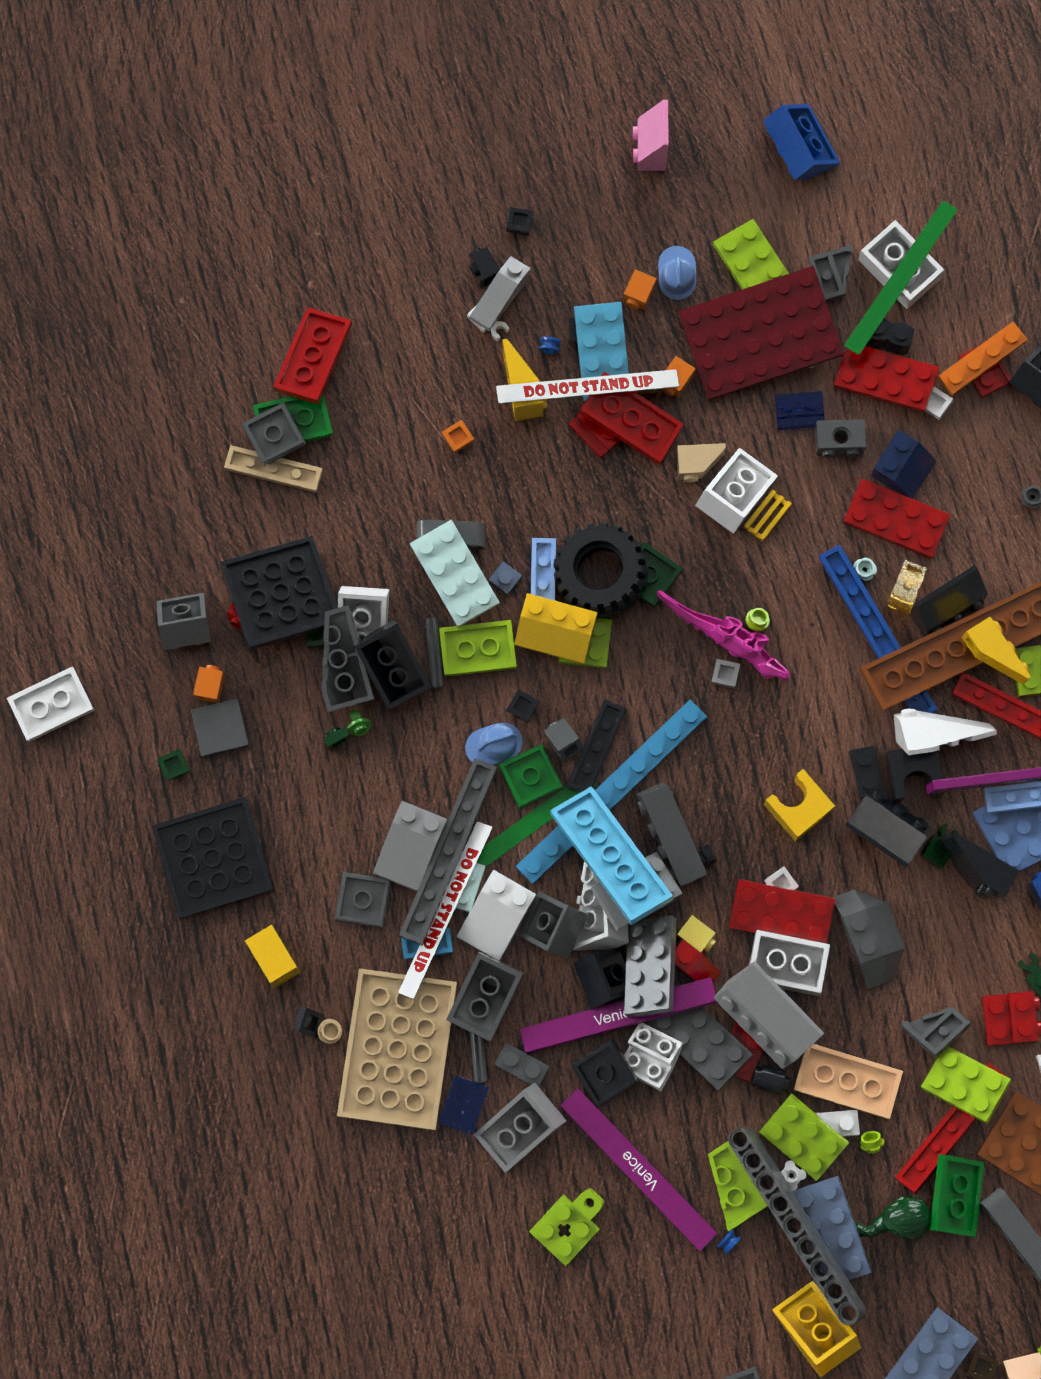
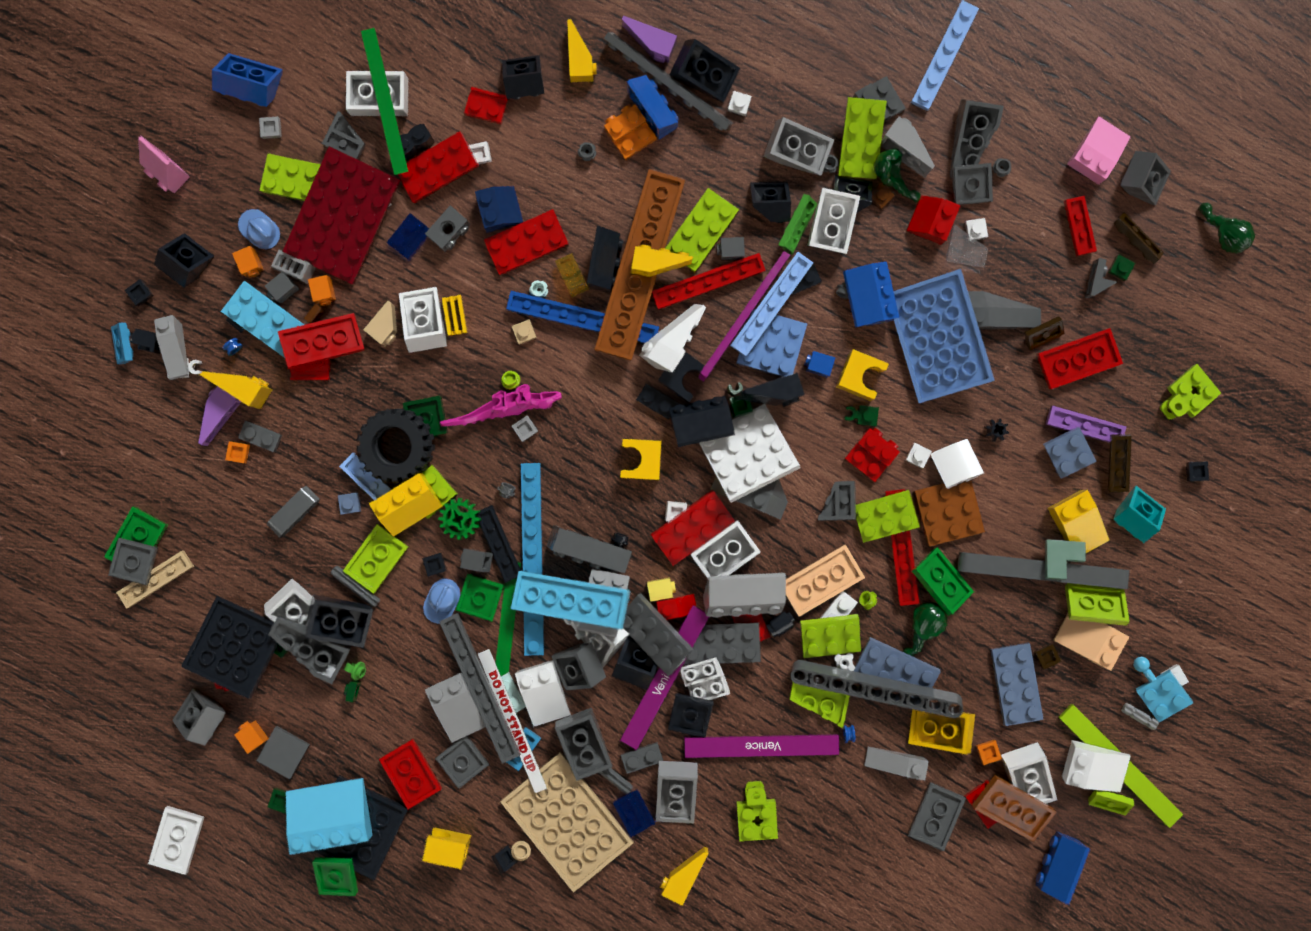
camera: 50 degrees left, 10 degrees up
red plate [273,307,352,404] -> none
light aqua plate [410,520,500,627] -> none
white sticker [496,370,679,403] -> none
orange plate [937,322,1028,396] -> none
none -> dark azure plate [111,323,133,364]
none -> black slope [154,233,214,288]
none -> medium lavender slope [198,386,241,446]
none -> dark grey plate [238,420,283,453]
none -> light grey plate [259,117,282,139]
none -> dark grey brick [265,272,299,304]
none -> light grey slope [271,250,316,284]
none -> medium azure slope [286,778,373,854]
none -> green plate [312,857,358,896]
none -> red plate [379,739,442,809]
none -> green gear [438,498,481,540]
none -> dark grey plate [497,482,516,499]
none -> tan plate [512,319,537,345]
none -> yellow slope [660,847,709,906]
none -> white plate [699,404,800,503]
none -> light grey slope [864,746,929,780]

